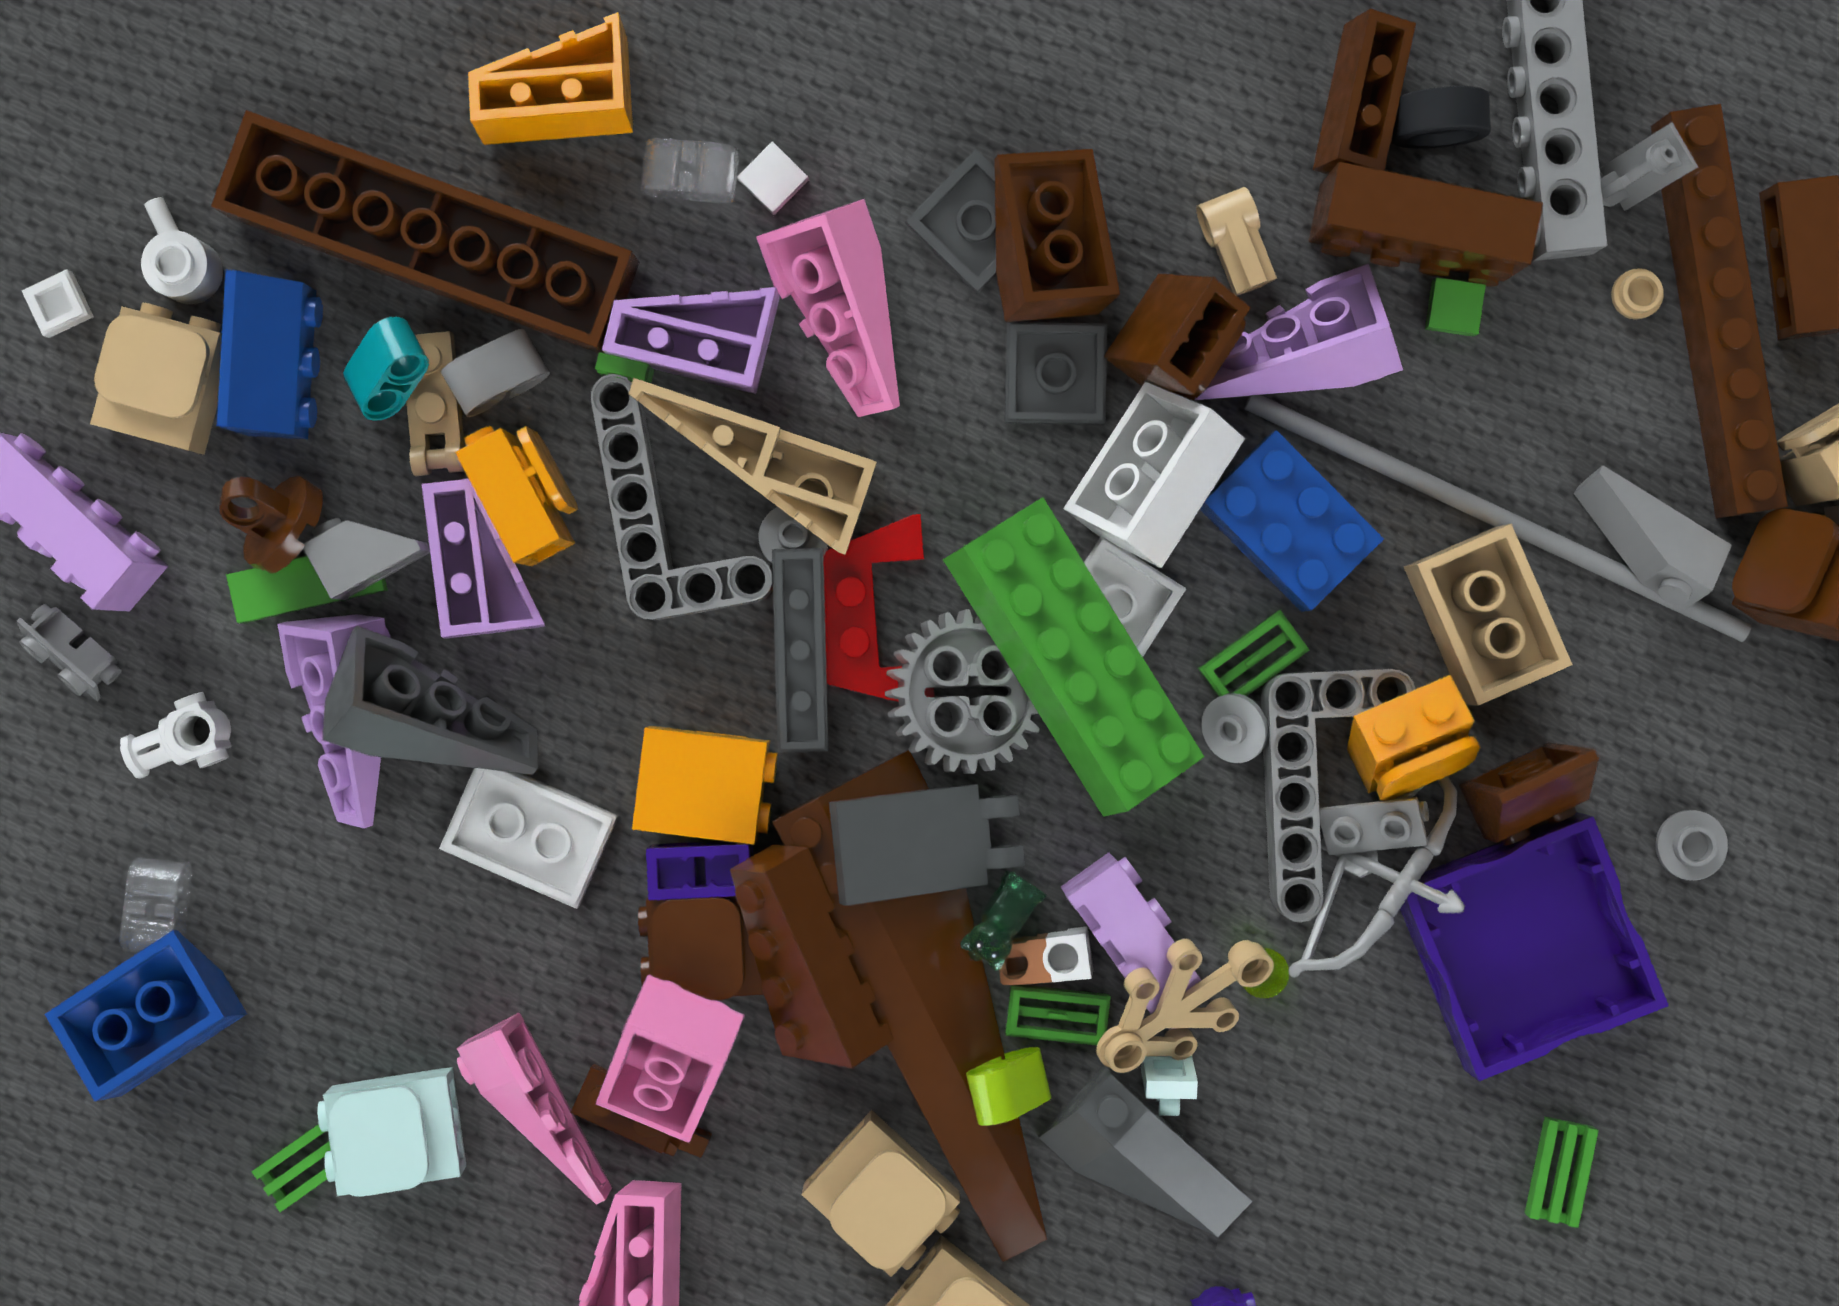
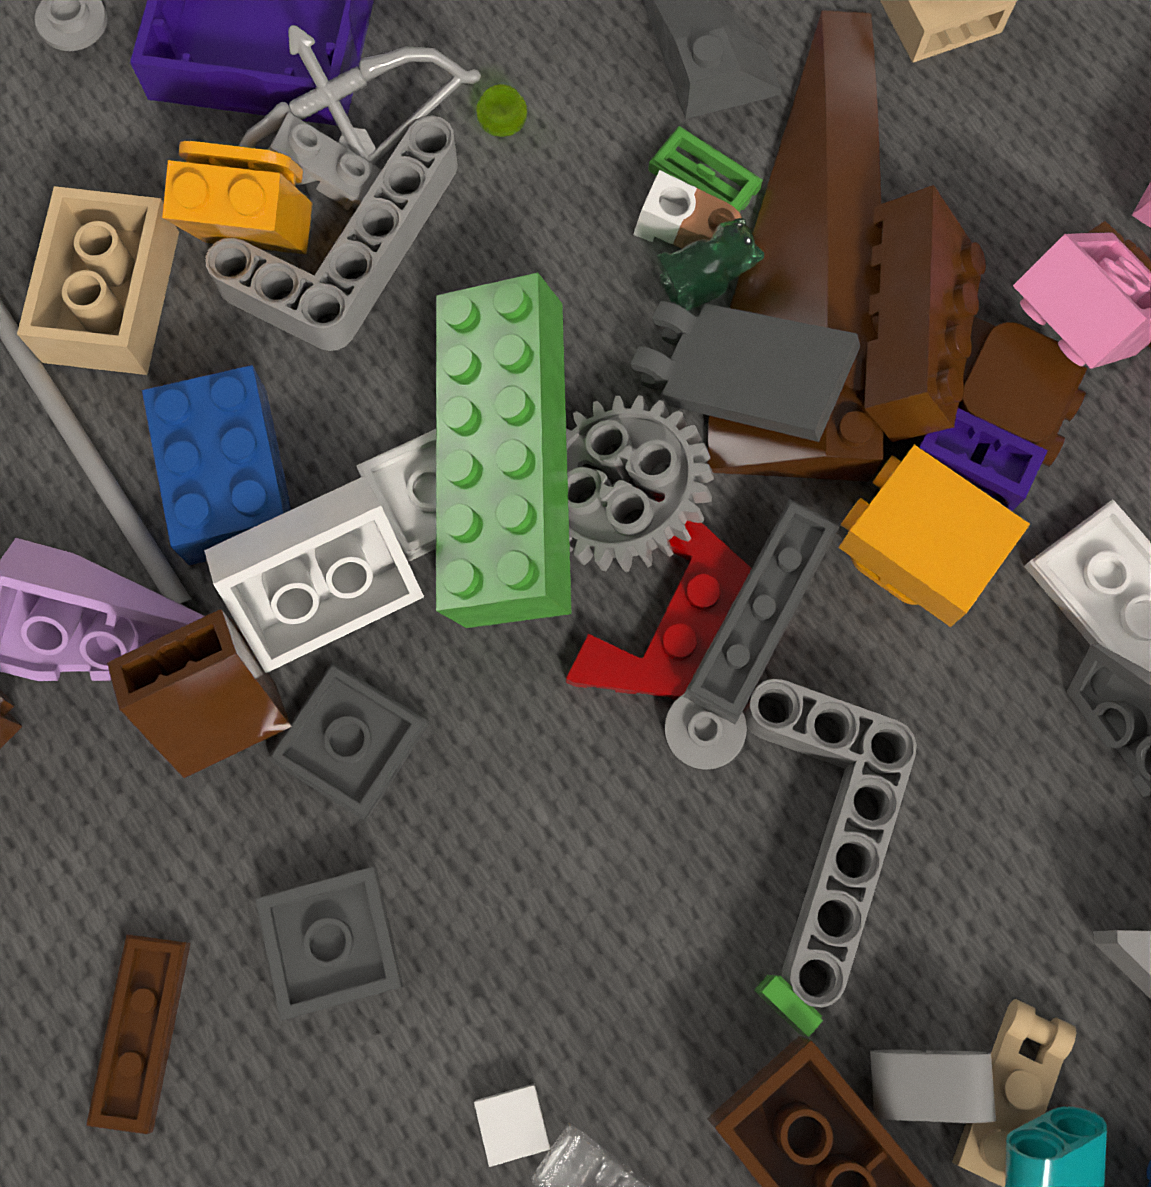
camera: 155 degrees left, 15 degrees down
lavender wedge [422,479,545,639] -> none
light orange brick [455,426,578,567] -> none
lavender wedge [602,287,780,394] -> none
tan wedge [628,378,877,555] -> none
bright pink wedge [756,199,900,417] -> none
tan brick [802,1110,960,1277] -> none
lime beam [966,1047,1052,1126] -> none
reddish brown slope [995,149,1120,322] -> none
lavender wedge [1061,852,1201,1014] -> none
tan plant [1096,939,1274,1073] -> none
light aqua tile [1141,1055,1198,1116] -> none
tan piece [1196,187,1277,296] -> none
bright green tile [1197,610,1310,696] -> none
light grey piece [1202,693,1269,763] -> none
reddish brown slope [1459,742,1599,846] -> none
none -> reddish brown tile [86,934,191,1134]

